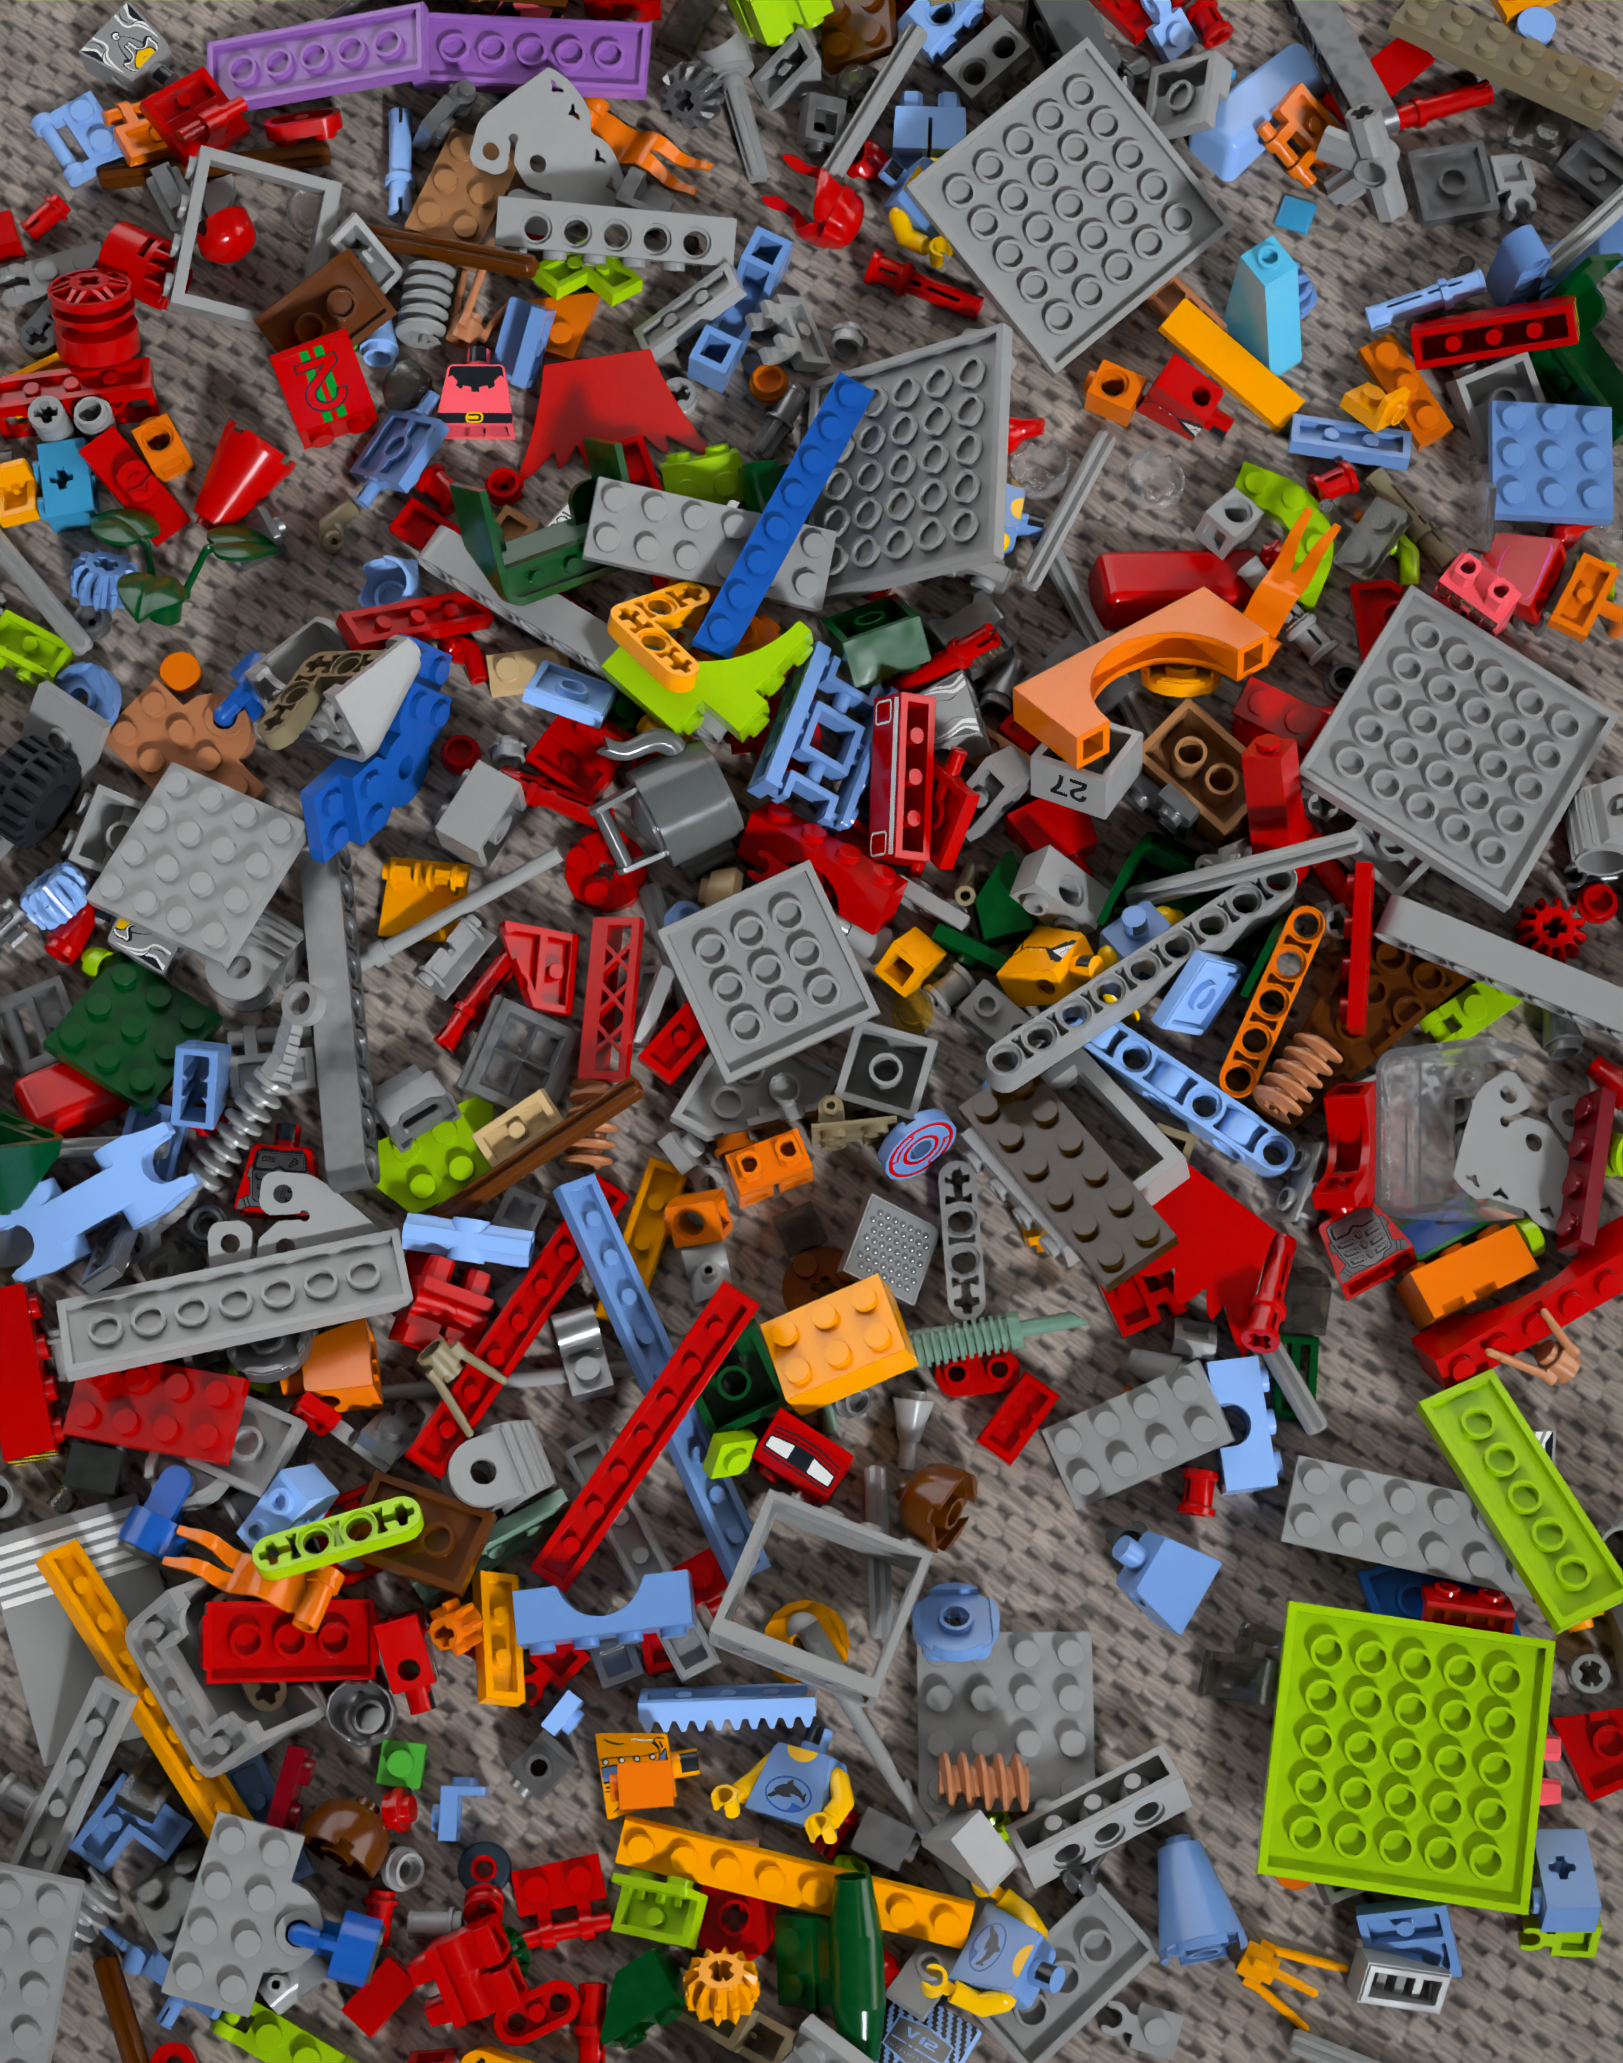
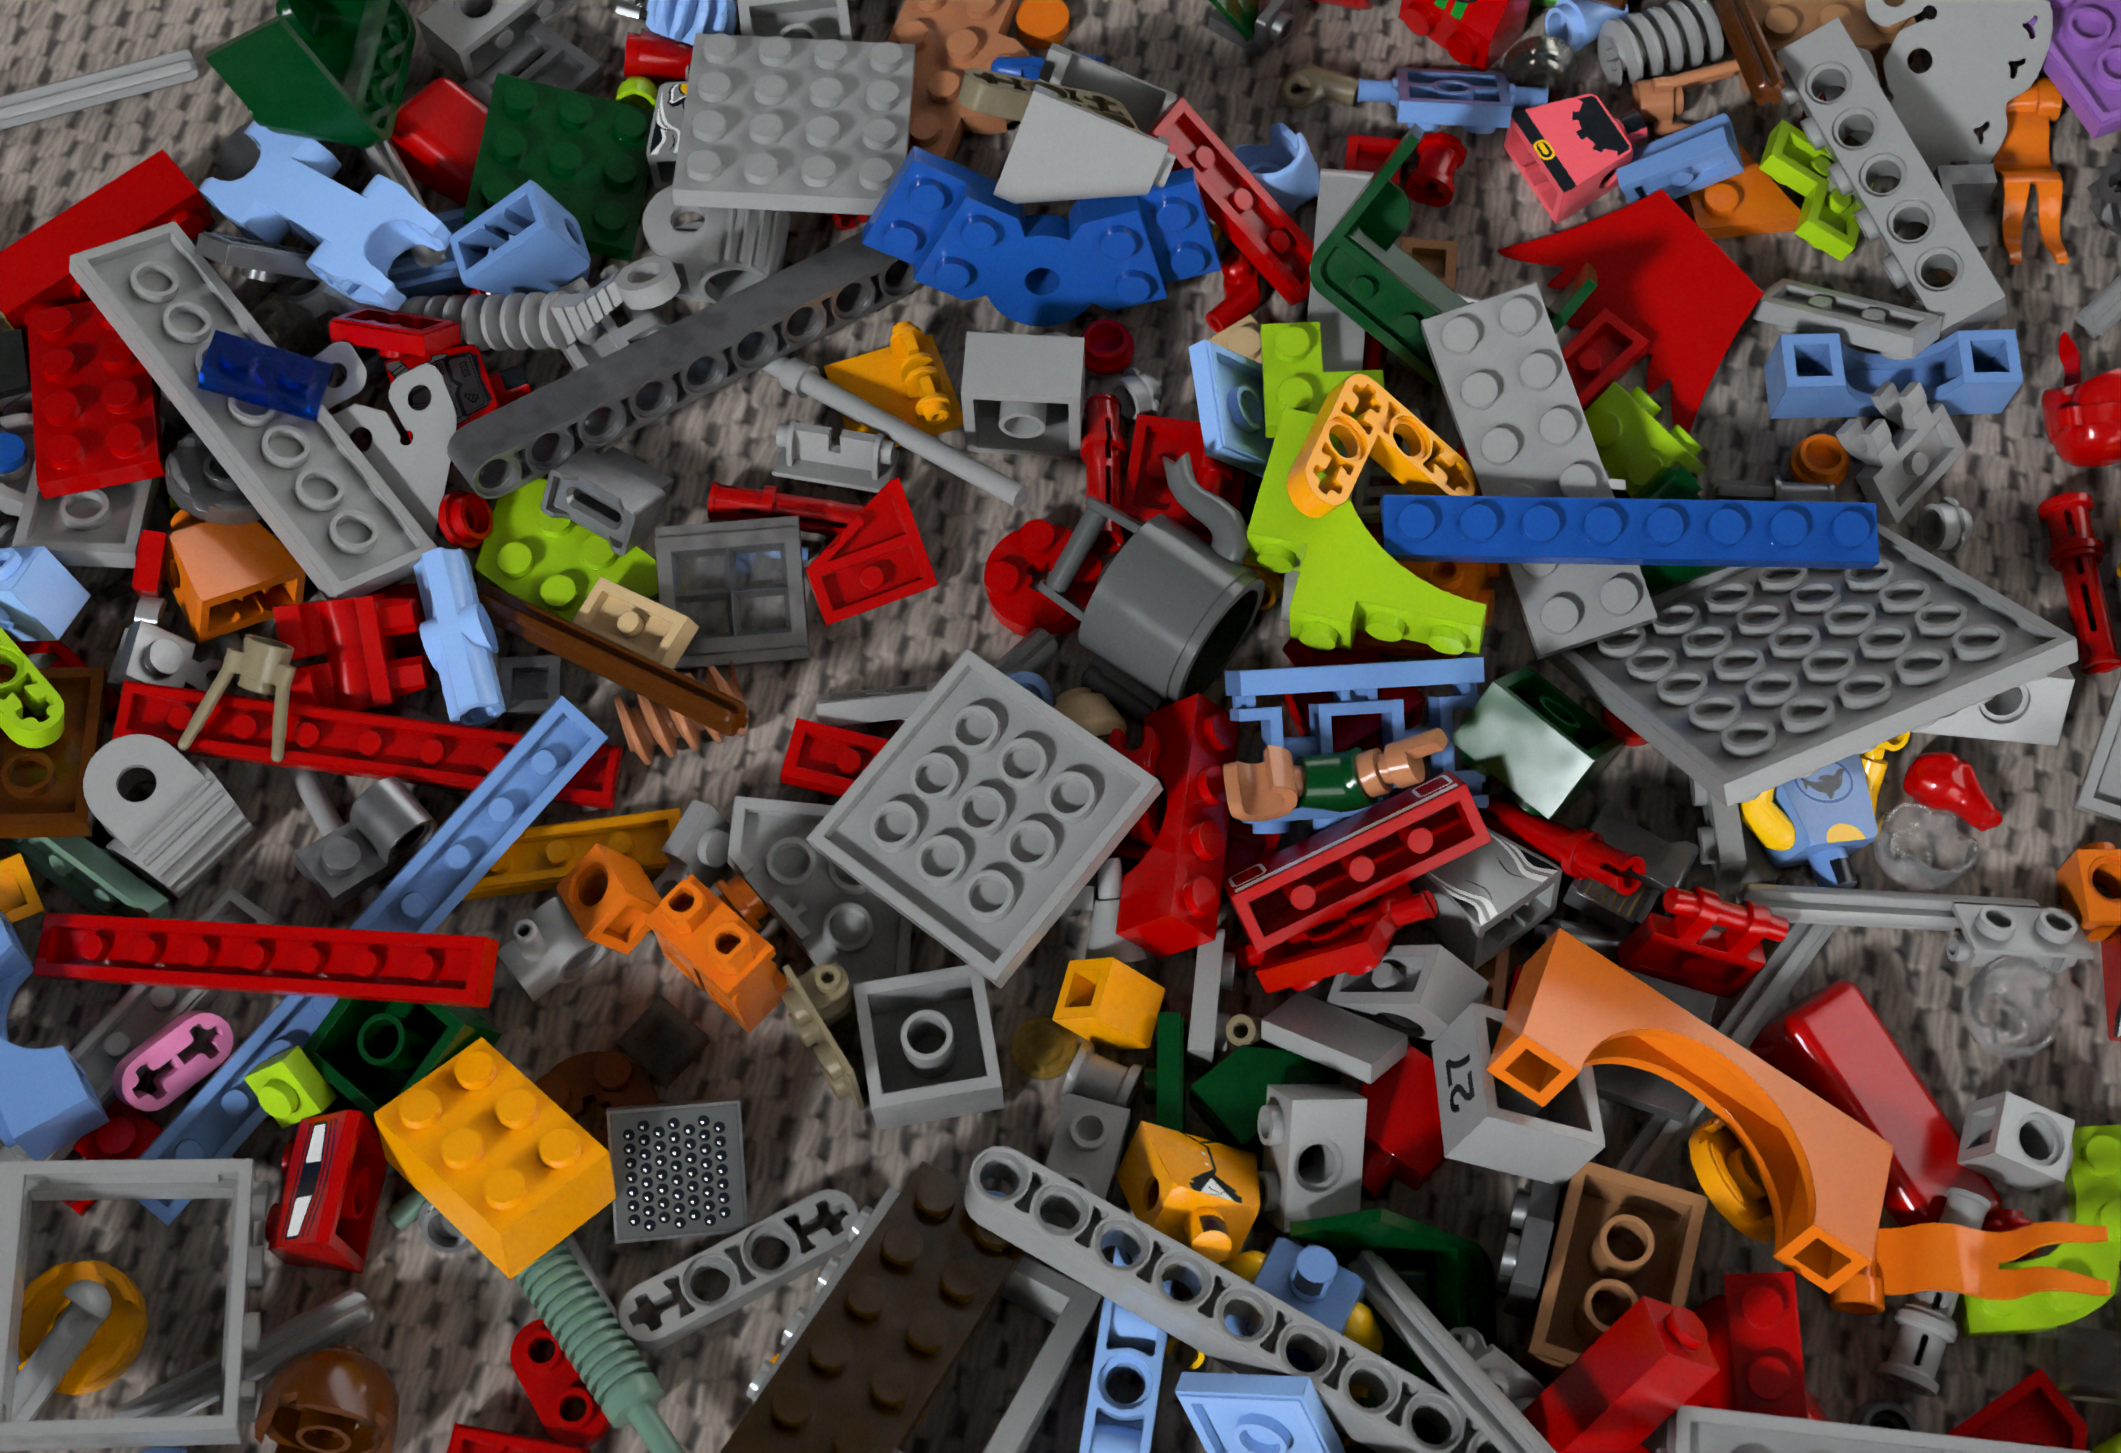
camera: 65 degrees right, 10 degrees down
red plate [485,467,524,506] -> none
red fence [577,917,645,1084] -> none
light grey bush [666,377,697,416] -> none
medium blue tile [878,1109,956,1180] -> none
light grey cone [892,1389,935,1470] -> none
none -> bright pink beam [112,1010,233,1112]
none -> clear blue plate [197,330,334,422]
none -> red plate [329,306,461,358]
none -> red plate [438,490,493,550]
none -> nougat piece [1223,727,1448,822]
none -> lime plate [1260,322,1384,438]
none -> light grey tile [1261,992,1408,1084]
none -> red plate [1617,886,1789,998]
none -> light grey hinge [1946,903,2095,973]

